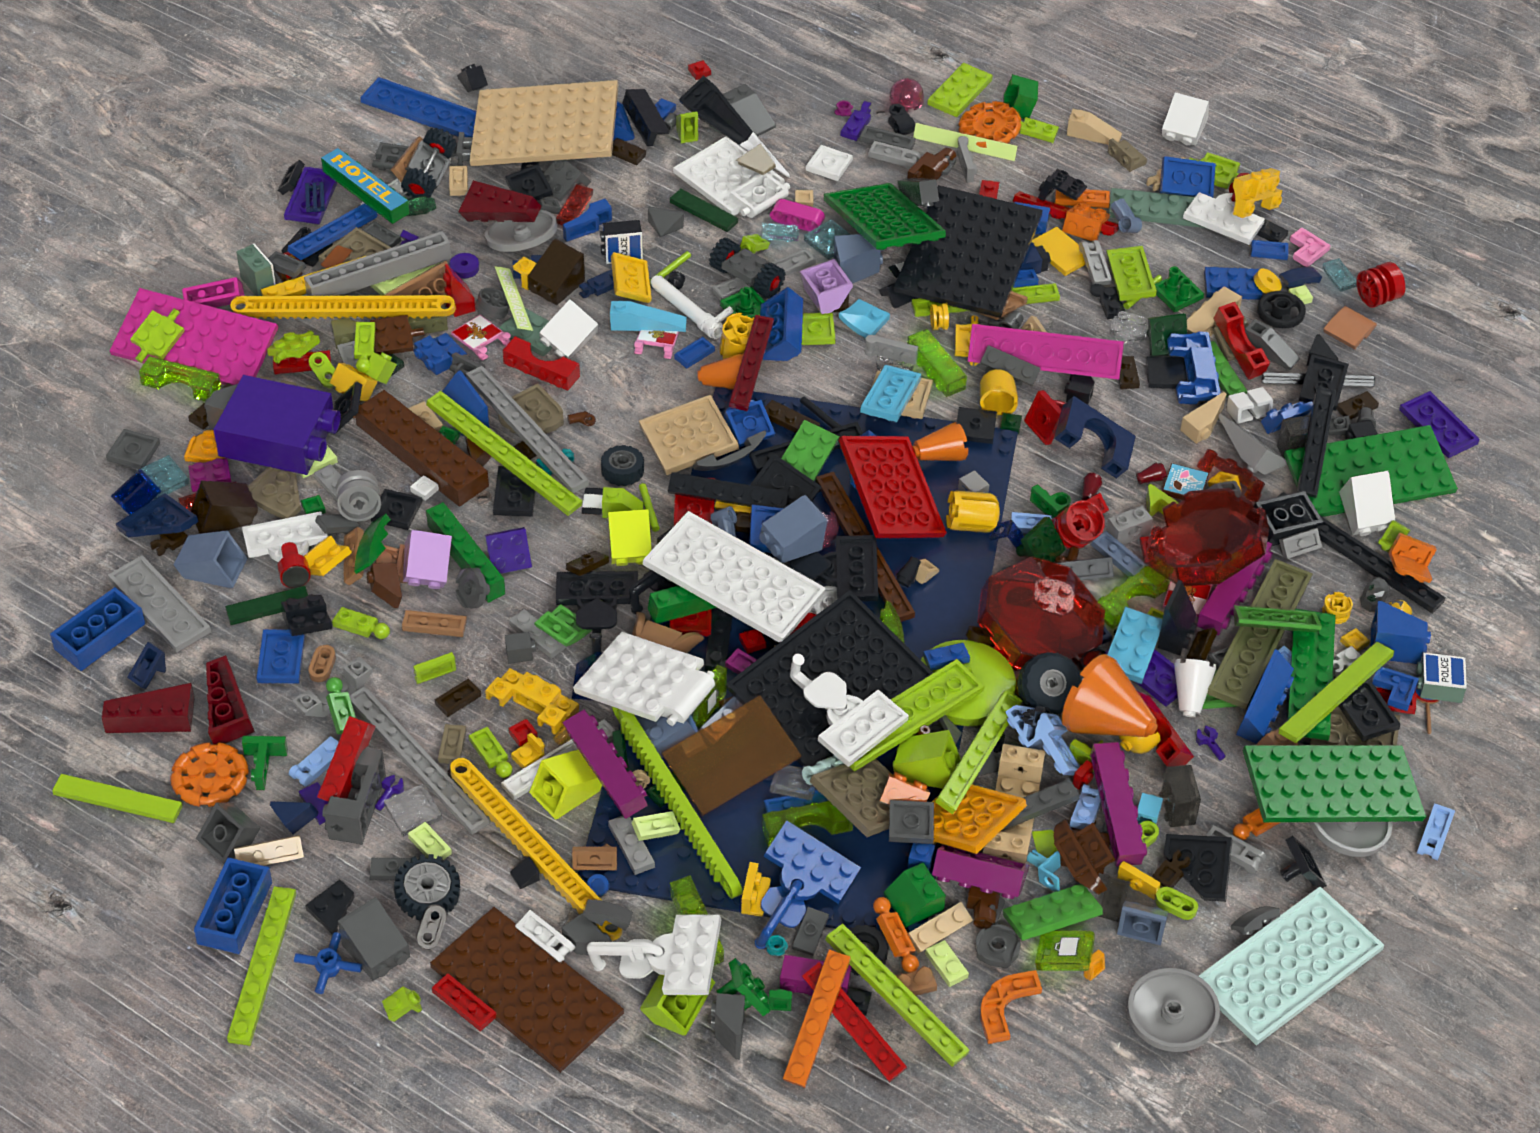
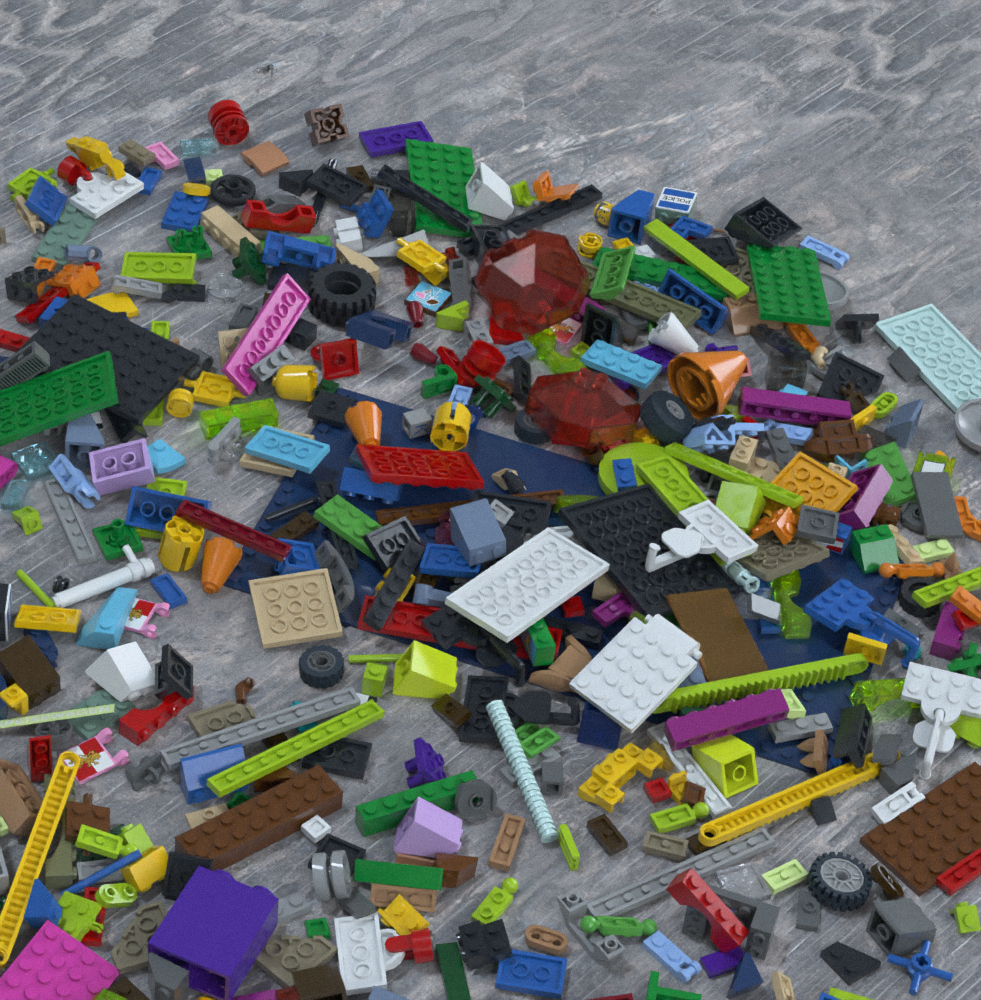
camera: 85 degrees left, 5 degrees down
blue plate [413,333,467,375] -> none
plate [709,237,786,299] -> none
dark grey rock [1360,577,1389,612] -> none
none -> blue slope [24,879,62,929]
none -> light blue plate [48,453,101,509]
none -> blue bar [60,849,143,895]
none -> dark tan plate [118,139,156,167]
none -> black bracket [154,643,193,700]
none -> brick [304,104,350,147]
none -> black tyre [307,262,377,327]
none -> yellow plate [396,237,447,274]
none -> light aqua piece [486,700,559,843]
none -> light grey bracket [490,499,514,529]
none -> reddish brown tile [680,781,706,806]
none -> black slope [724,197,803,248]
none -> tile [747,593,781,624]
none -> black plate [750,324,811,360]
none -> tan arm [812,346,828,369]
none -> black panel [832,703,873,769]
none -> dark grey tile [910,472,964,539]

